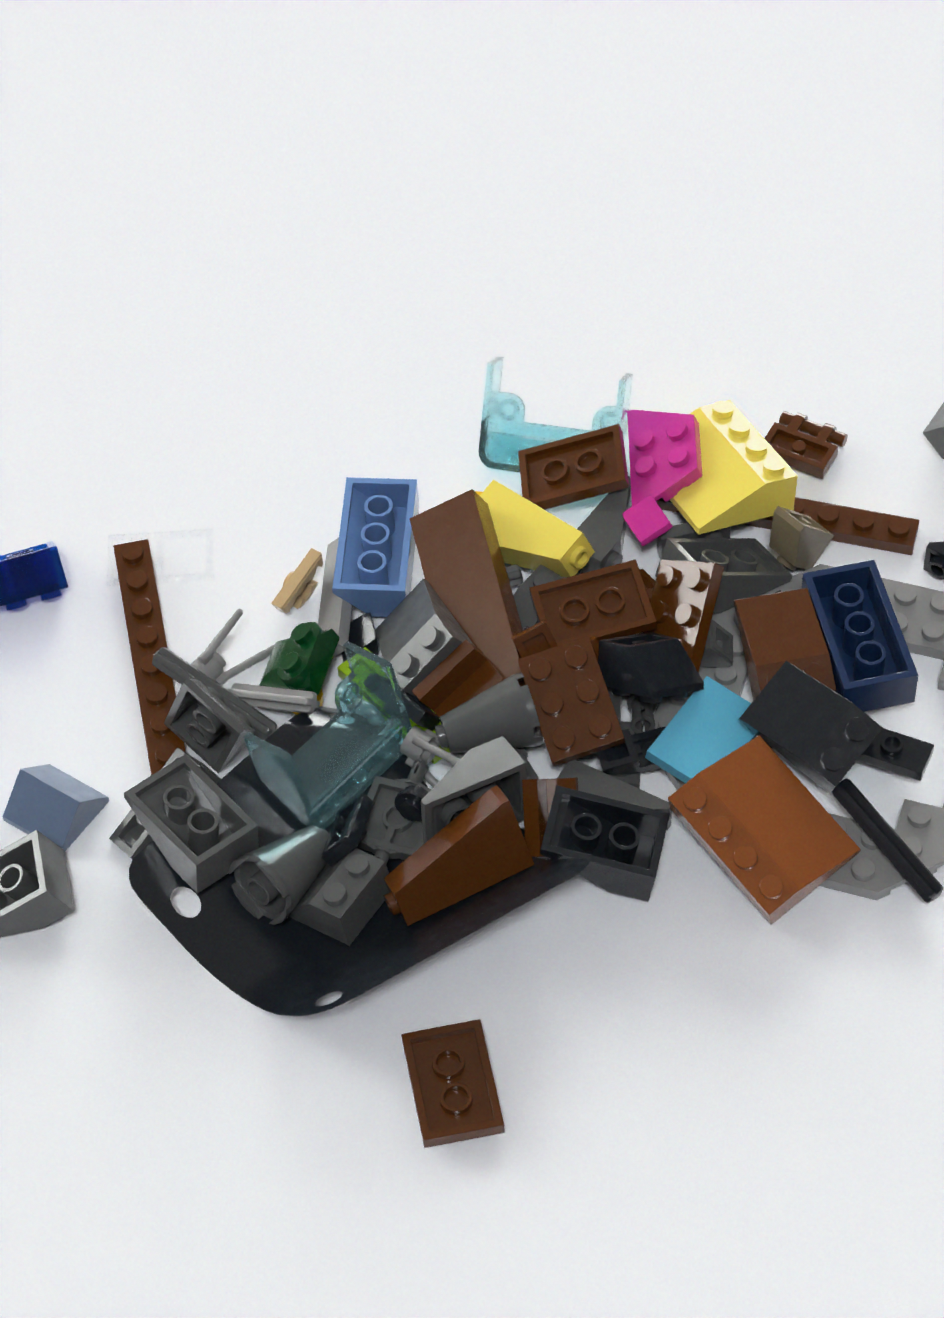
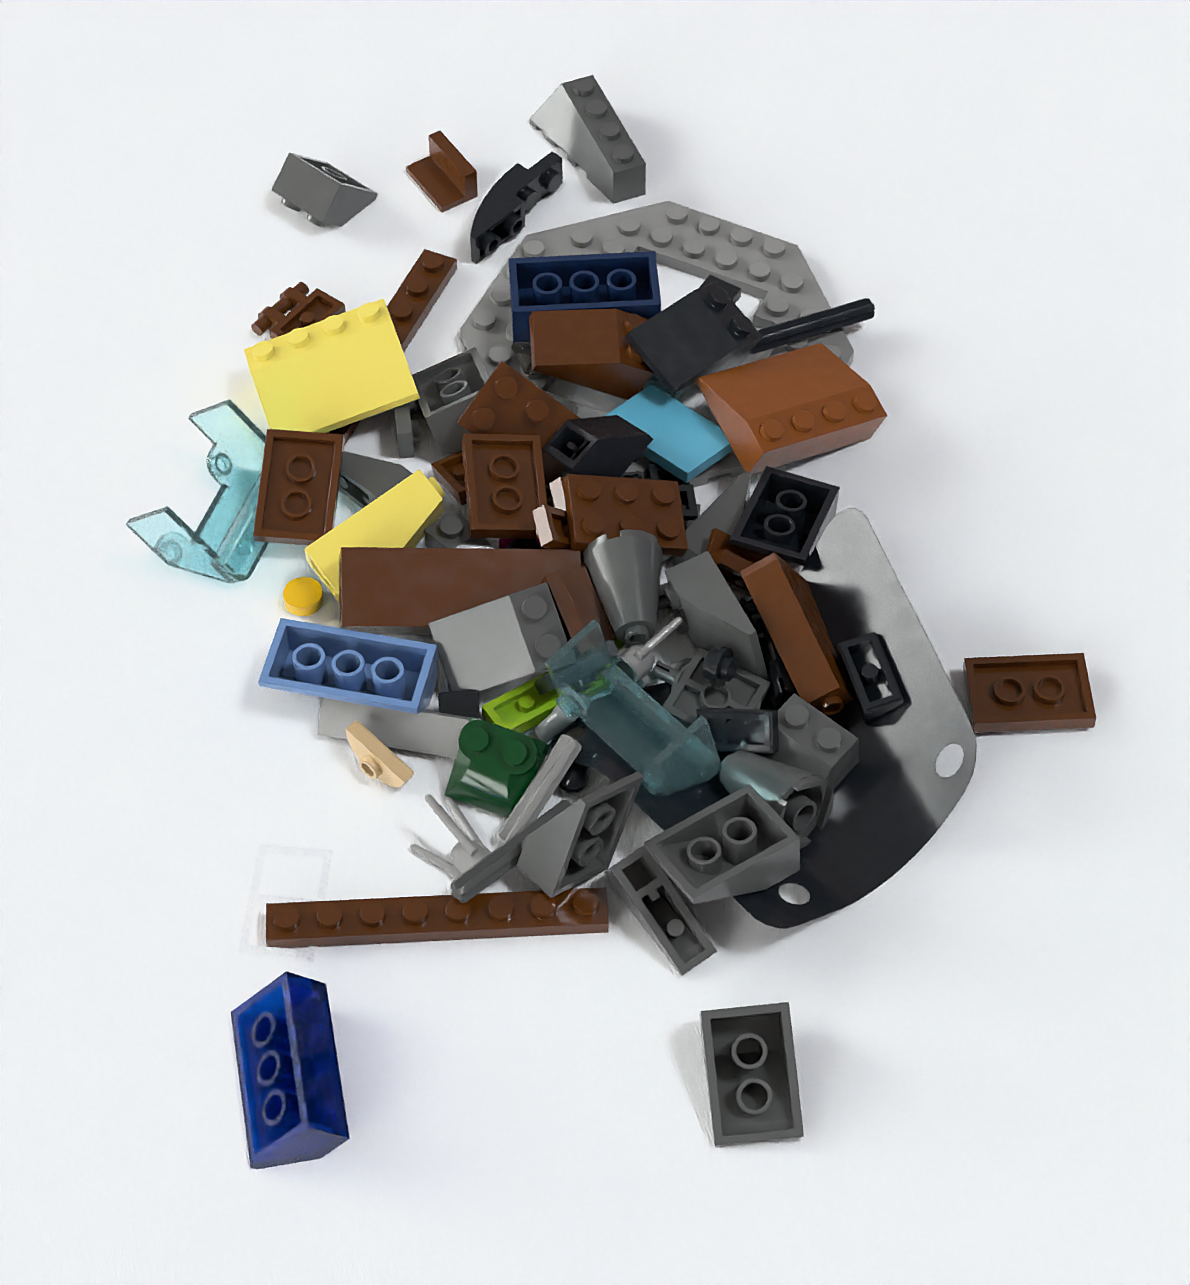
camera: 85 degrees left, 0 degrees up
sand blue slope [2,764,109,853] -> none
dark pink slope [622,496,673,546] -> none
dark pink wing [627,409,703,506] -> none
dark tan slope [769,506,834,571] -> none
none -> black slope [837,631,904,724]

